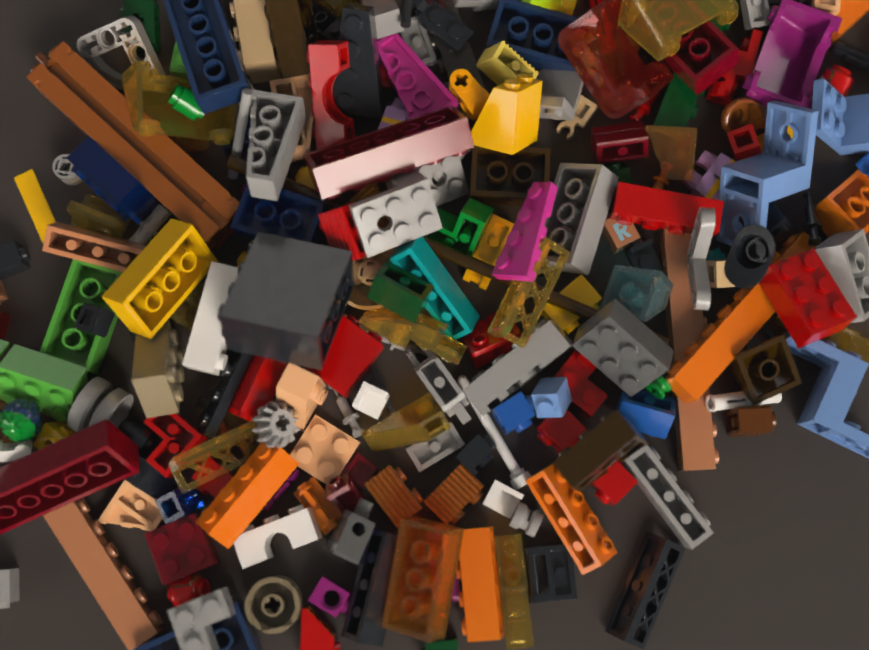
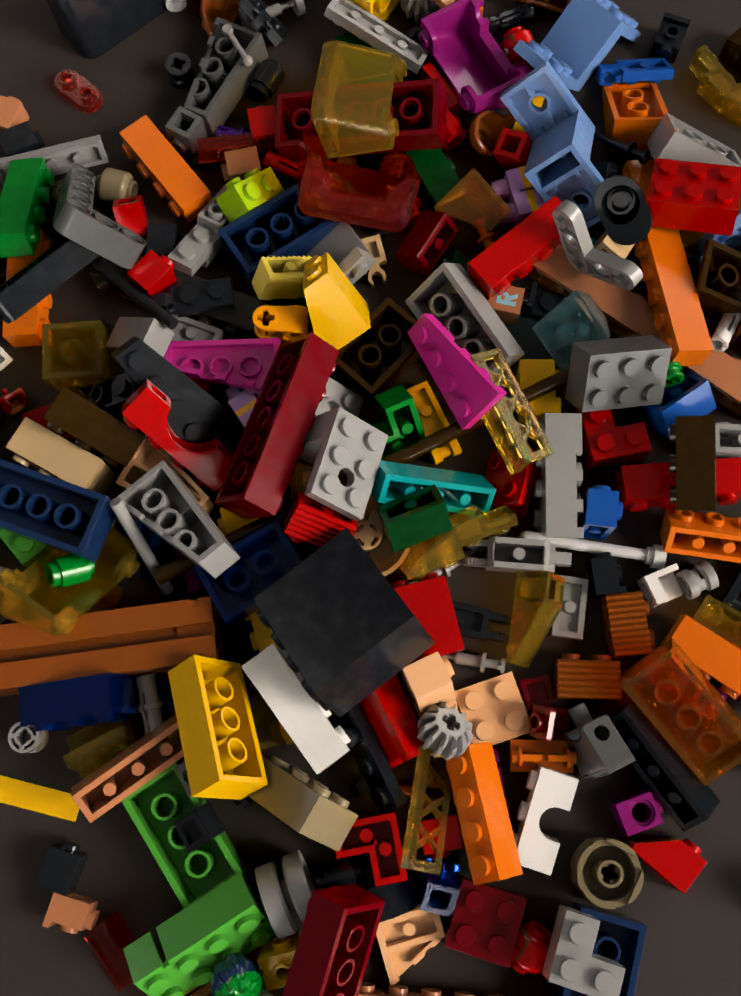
camera: 50 degrees left, 5 degrees down
white panel [352,381,390,420] -> none
medium blue brick [531,377,572,418] -> none

